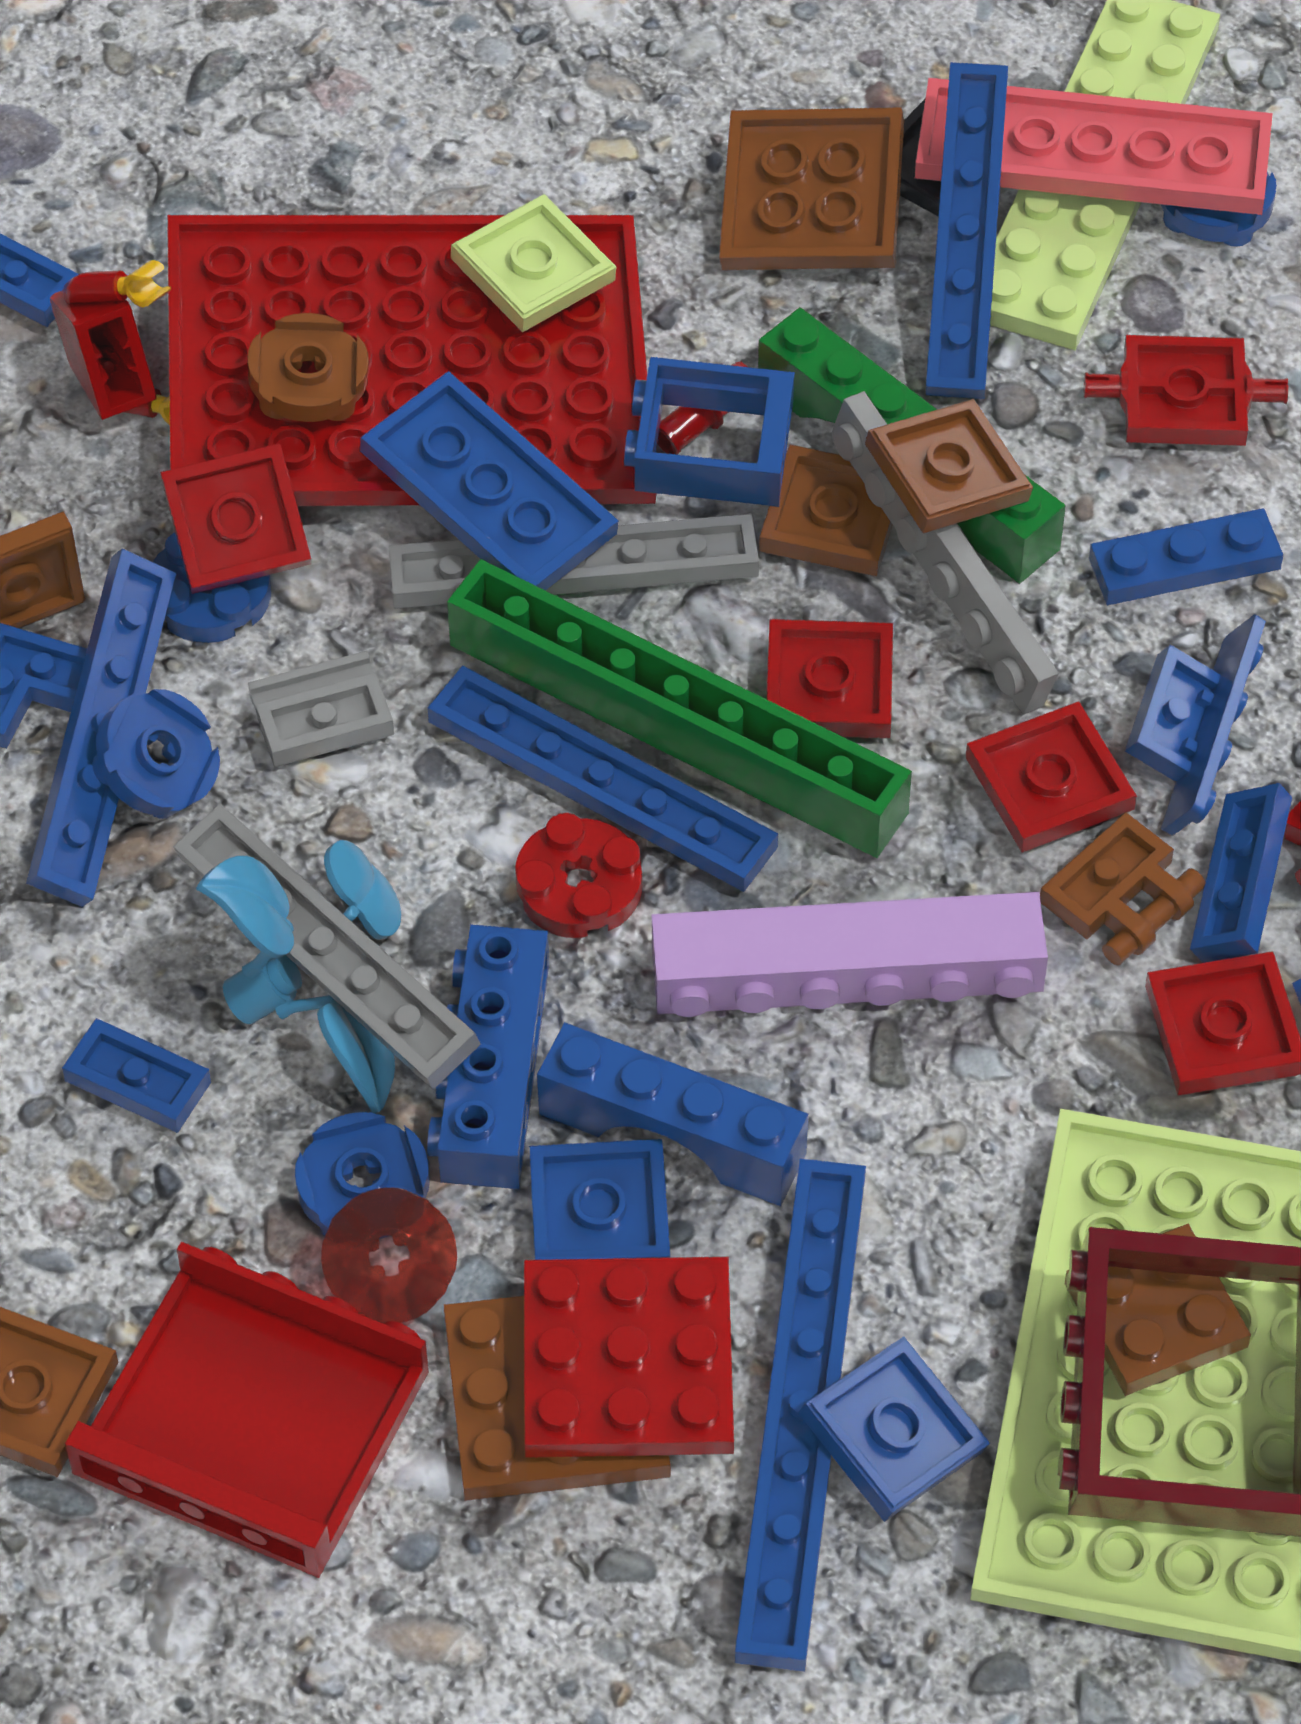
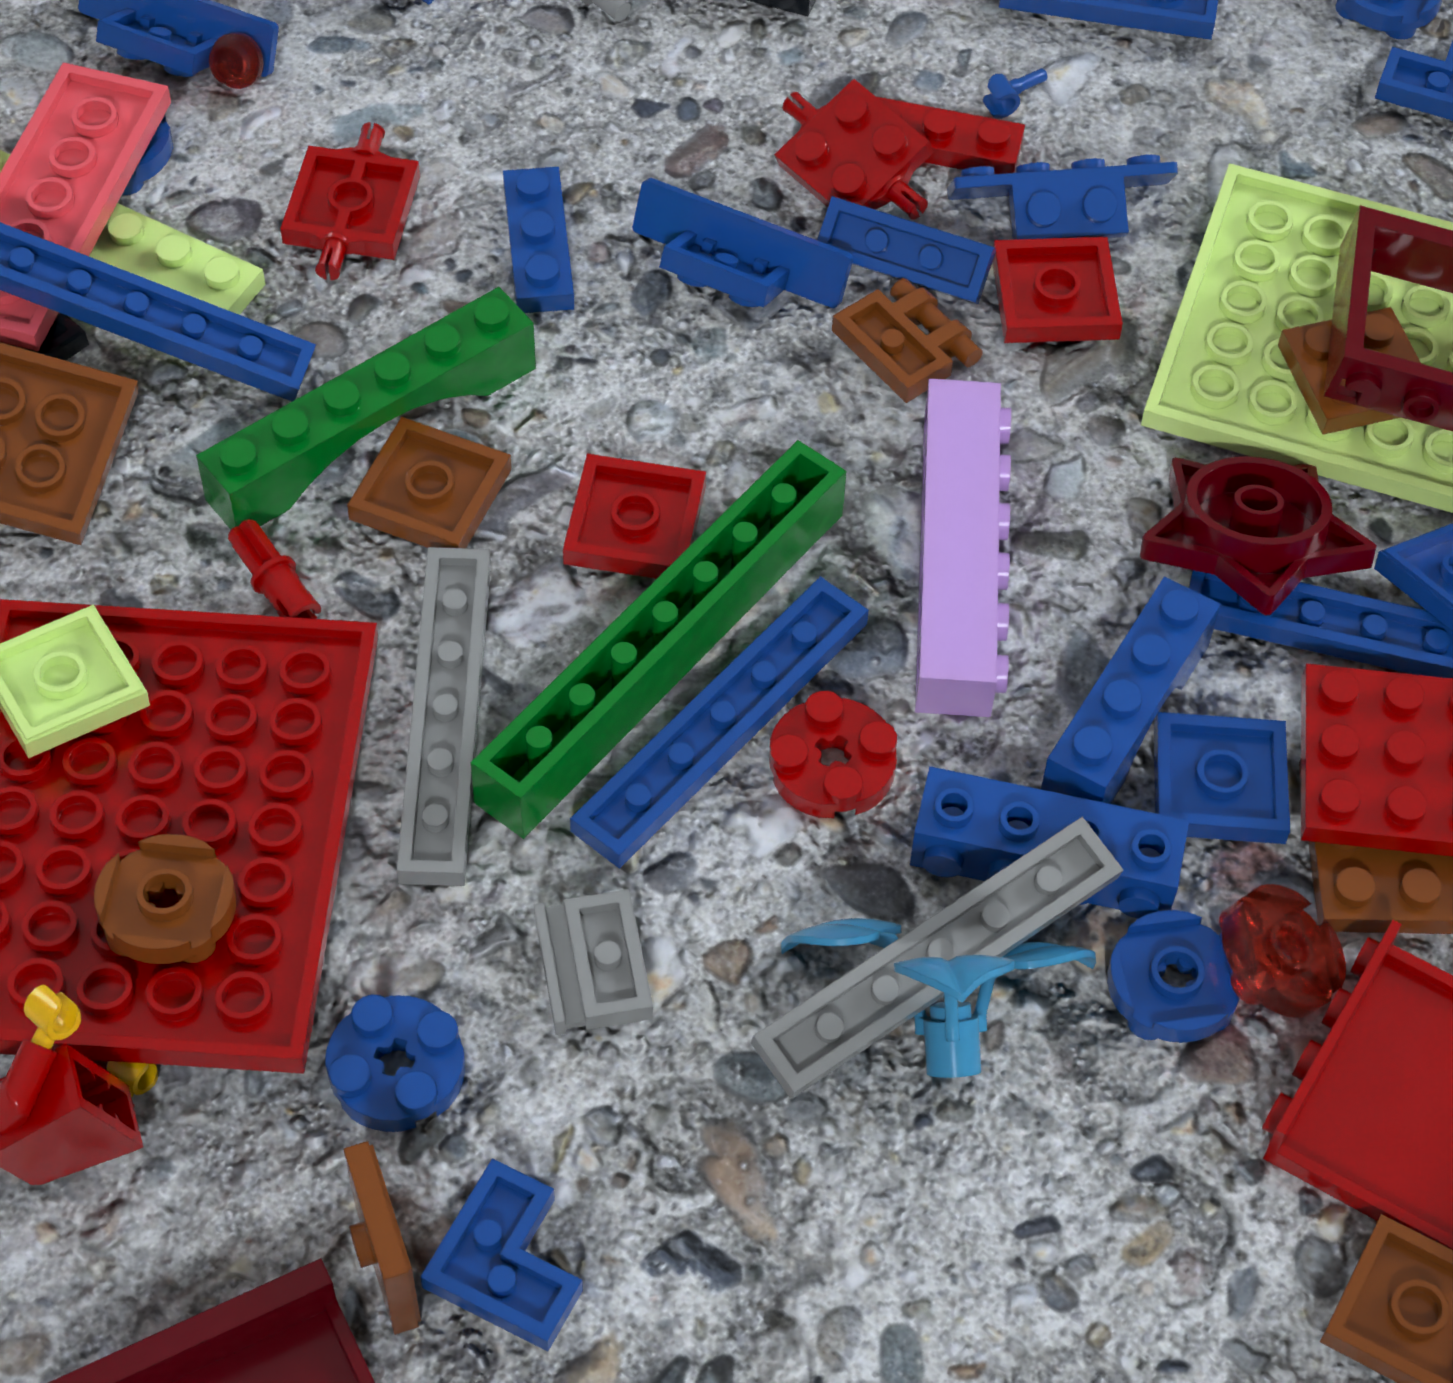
camera: 85 degrees left, 0 degrees up
blue plate [26,548,176,907] -> none
blue plate [62,1018,211,1133] -> none
blue plate [92,689,220,819] -> none
red plate [161,443,312,594] -> none
blue plate [360,371,619,591] -> none
blue window [624,357,795,507] -> none
light grey plate [831,391,1059,715] -> none
dark orange plate [865,399,1033,533] -> none
red plate [966,701,1137,853] -> none
none -> dark red plate [1139,456,1377,615]

